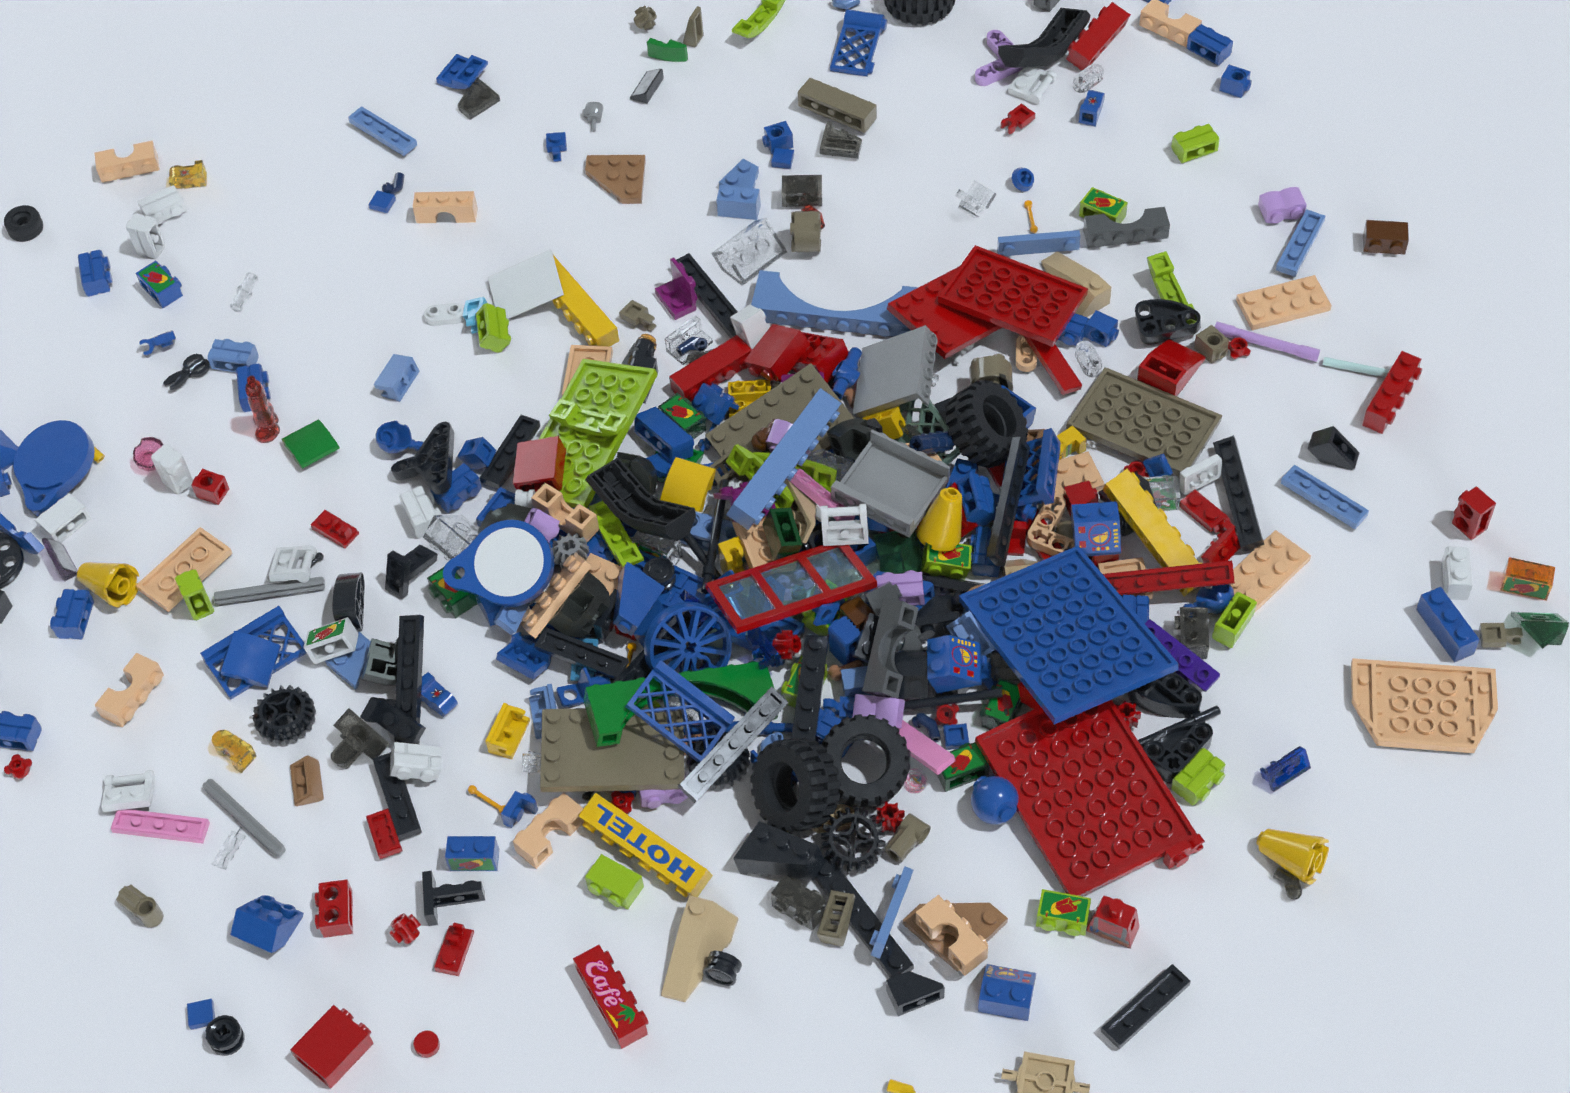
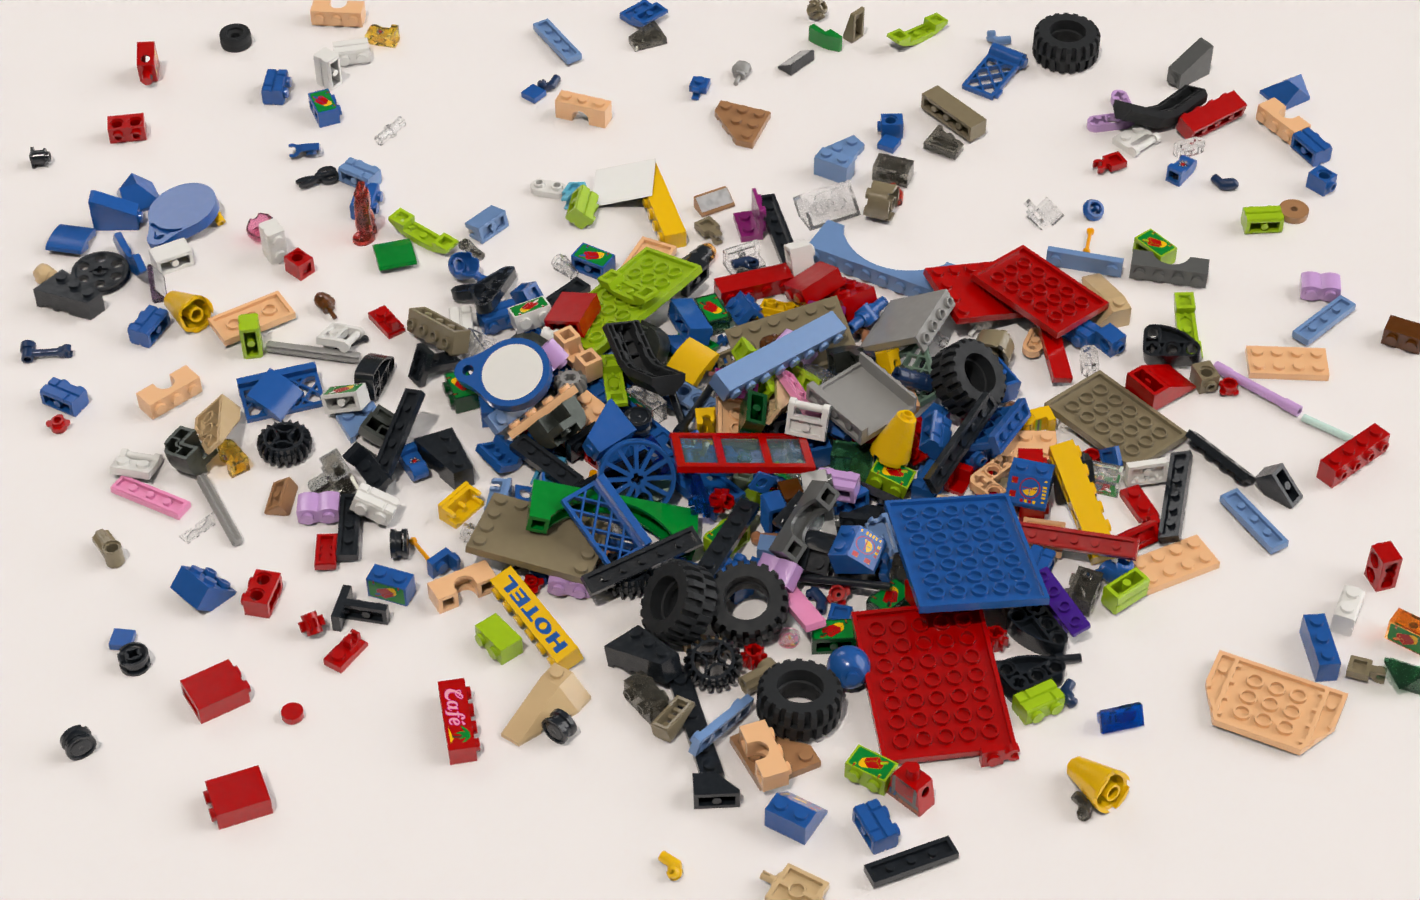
camera: 15 degrees right, 10 degrees down
none -> pearl dark grey brick [164,426,218,476]
none -> tan wedge [194,394,241,455]
none -> lavender brick [296,491,340,525]
none -> reddish brown piece [314,292,337,320]
none -> lime slope [388,208,459,254]
none -> black wheel [390,528,409,558]
none -> dark tan brick [407,307,471,356]
none -> black wedge [414,427,475,490]
none -> clear smoke arm [458,238,485,261]
none -> white brick [507,295,551,334]
none -> clear cone [551,253,579,280]
none -> blue brick [571,243,616,279]
none -> flat silver slope [694,186,735,217]
none -> black tyre [756,658,843,742]
none -> blue brick [852,799,900,855]
none -> dark blue arm [1060,678,1078,708]
none -> black plate [1185,429,1255,485]
none -> dark blue arm [1211,174,1239,191]
none -> medium nougat piece [1280,199,1309,224]

